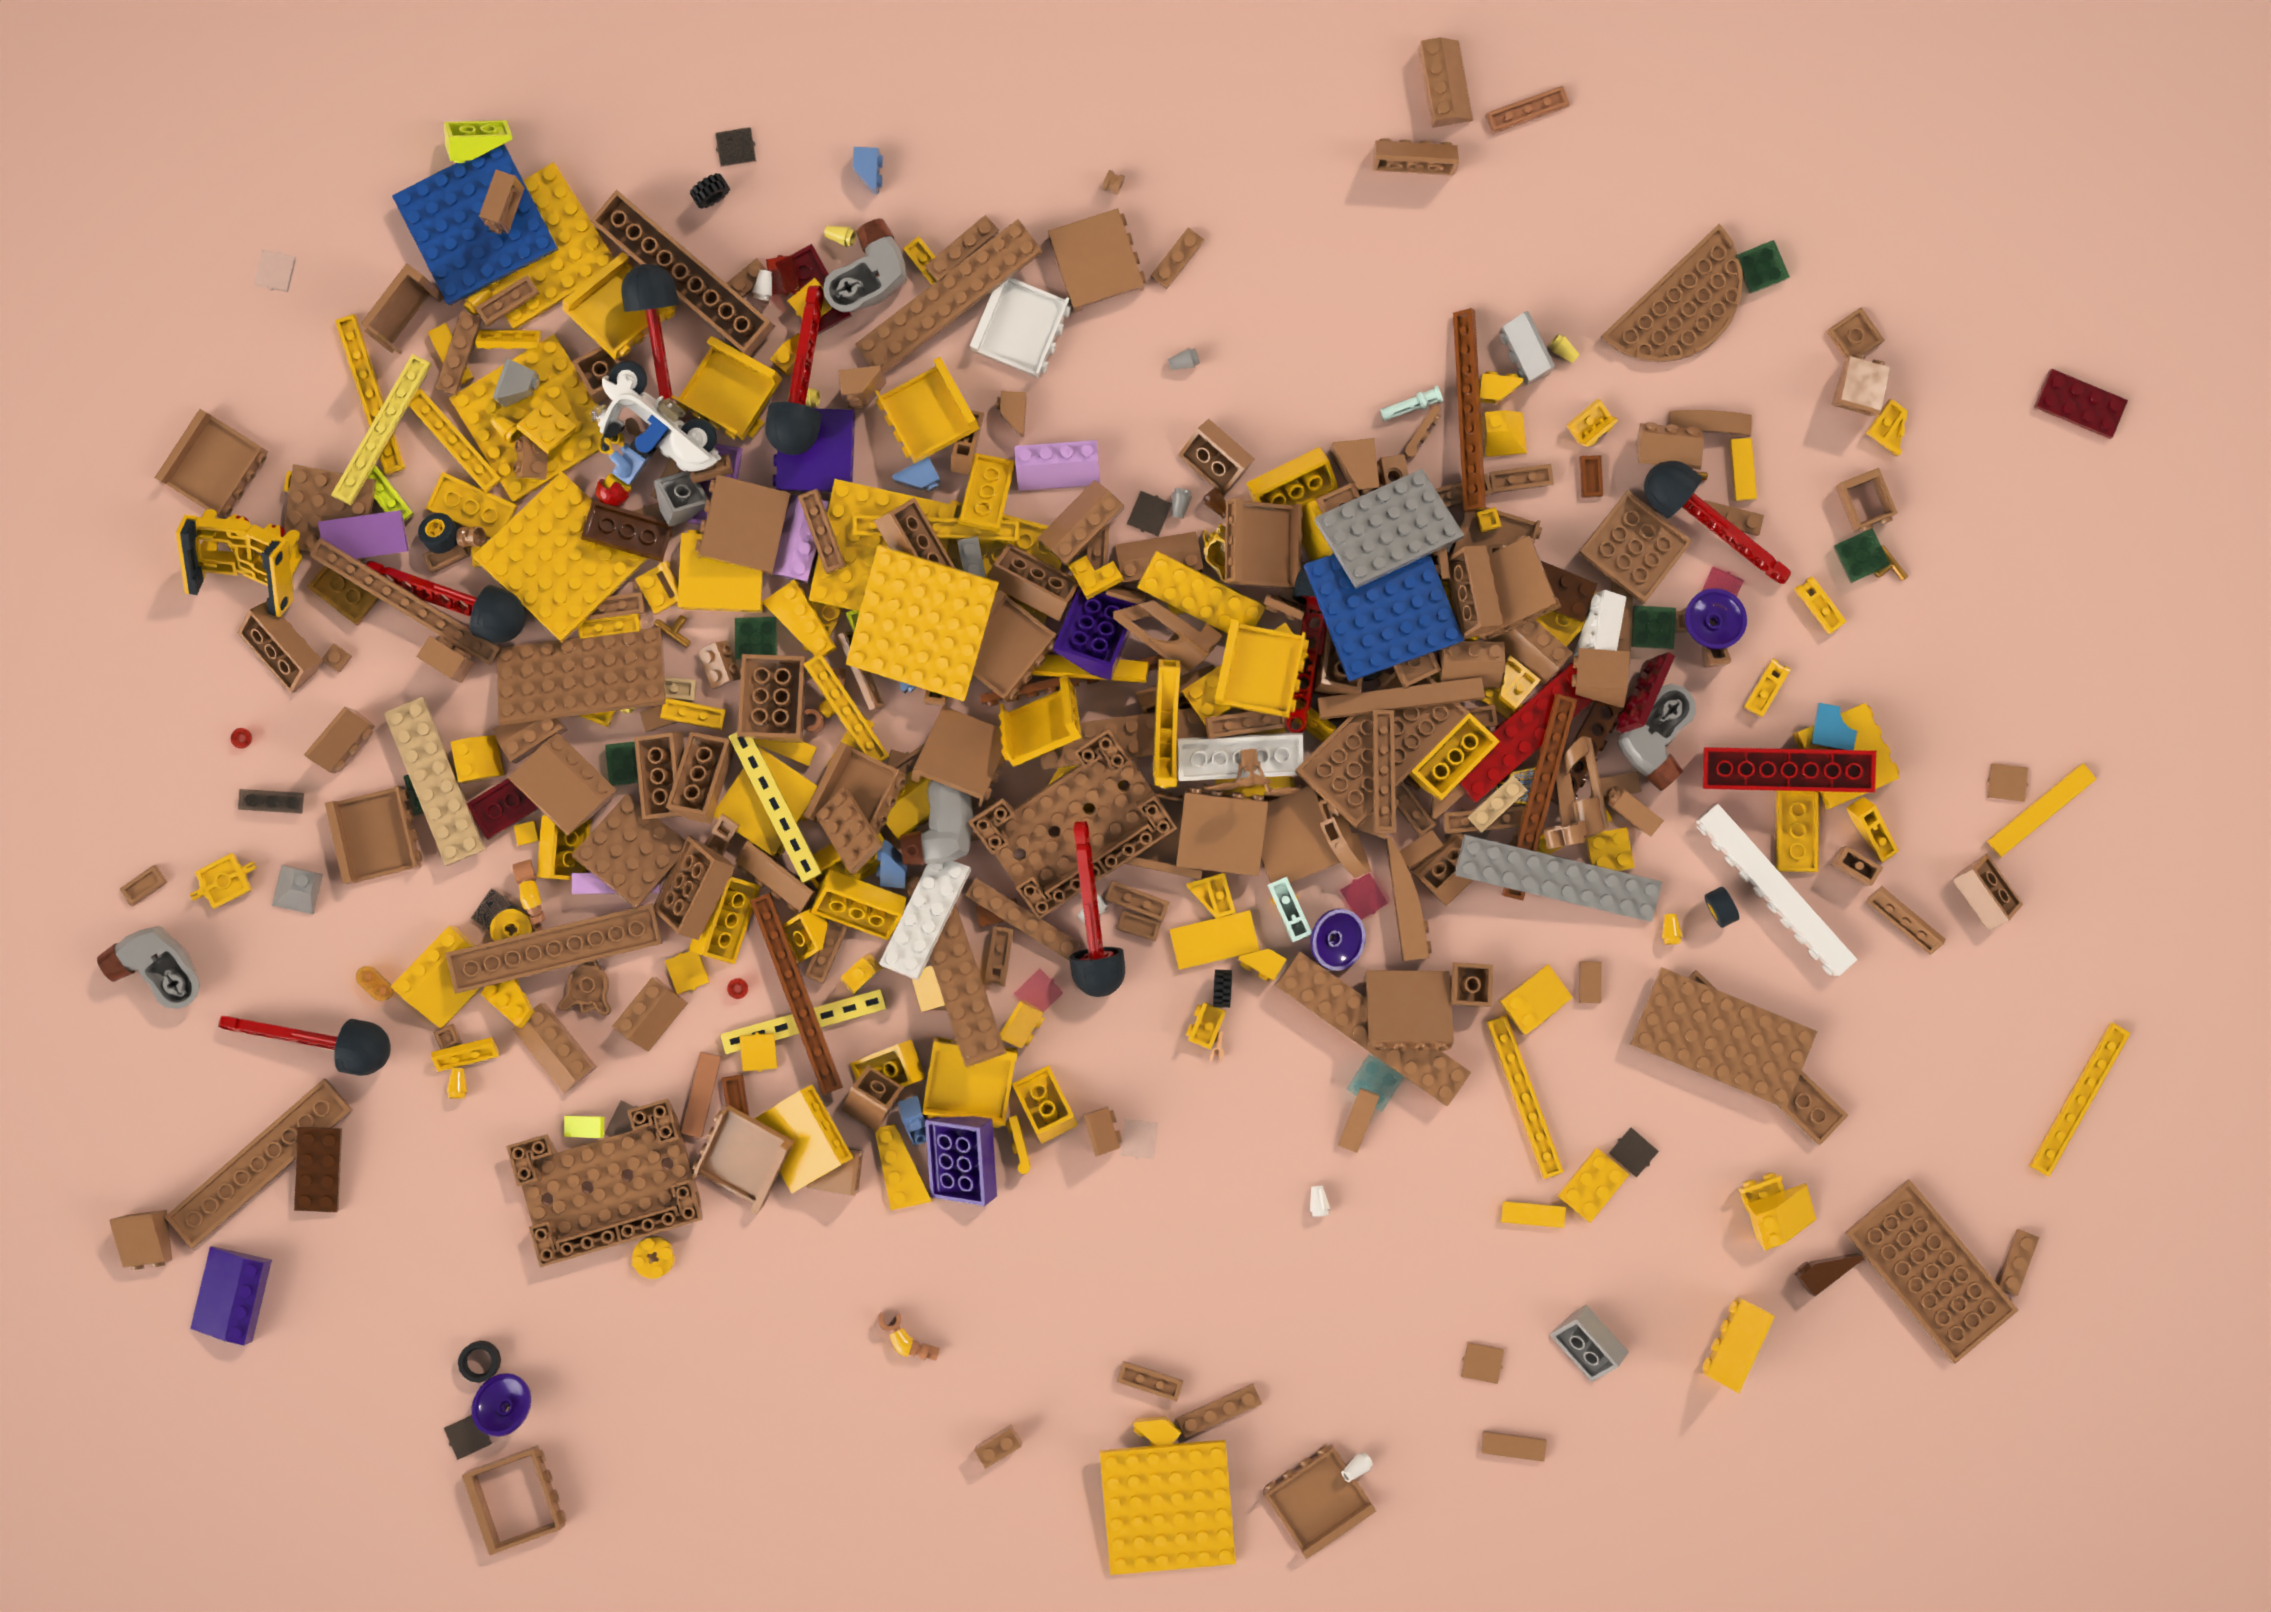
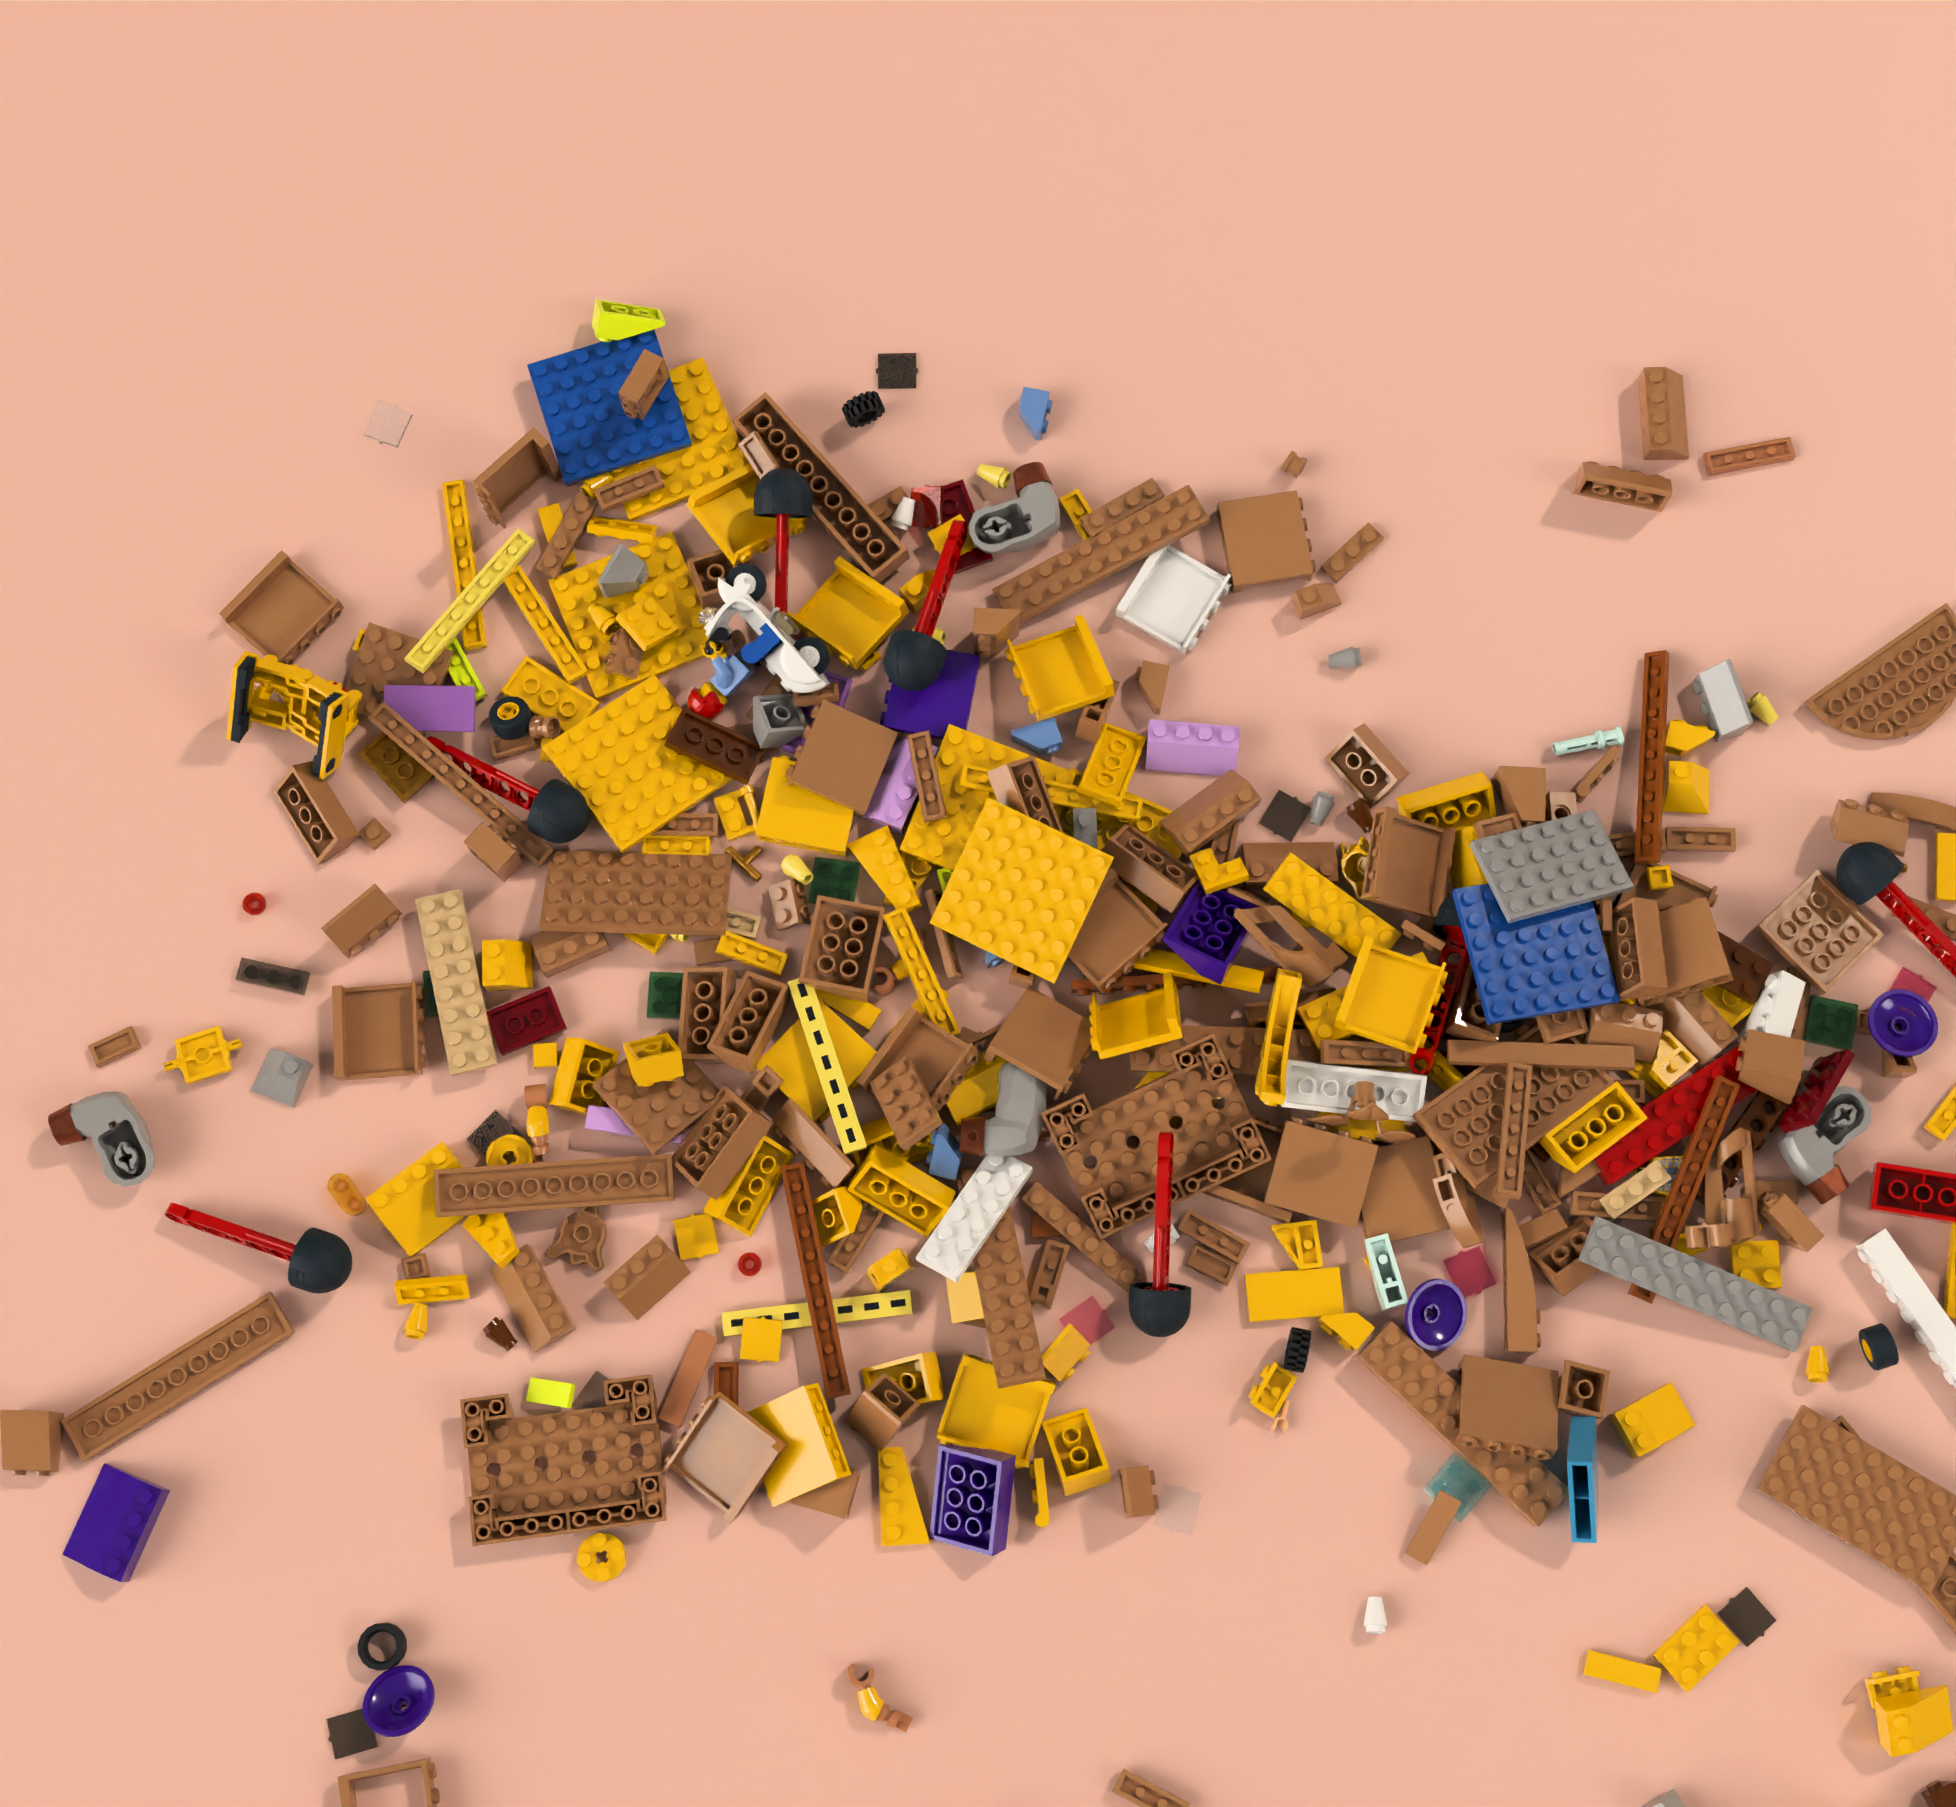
camera: 10 degrees right, 10 degrees down
reddish brown plate [294,1127,342,1212] -> none
medium nougat slope [508,732,617,836] -> none
medium blue slope [898,1095,927,1146] -> none
yellow tile [1486,1015,1564,1179] -> none
yellow bracket [1566,399,1618,447] -> none
dark orange tile [1579,455,1603,498] -> none
medium nougat tile [1579,961,1602,1003] -> none
none -> reddish brown cone [483,1317,518,1352]
none -> yellow slope [623,1033,684,1087]
none -> tile [738,431,780,479]
none -> light yellow cone [781,854,814,885]
none -> medium nougat slope [1291,583,1342,620]
none -> dark azure brick [1567,1416,1598,1543]

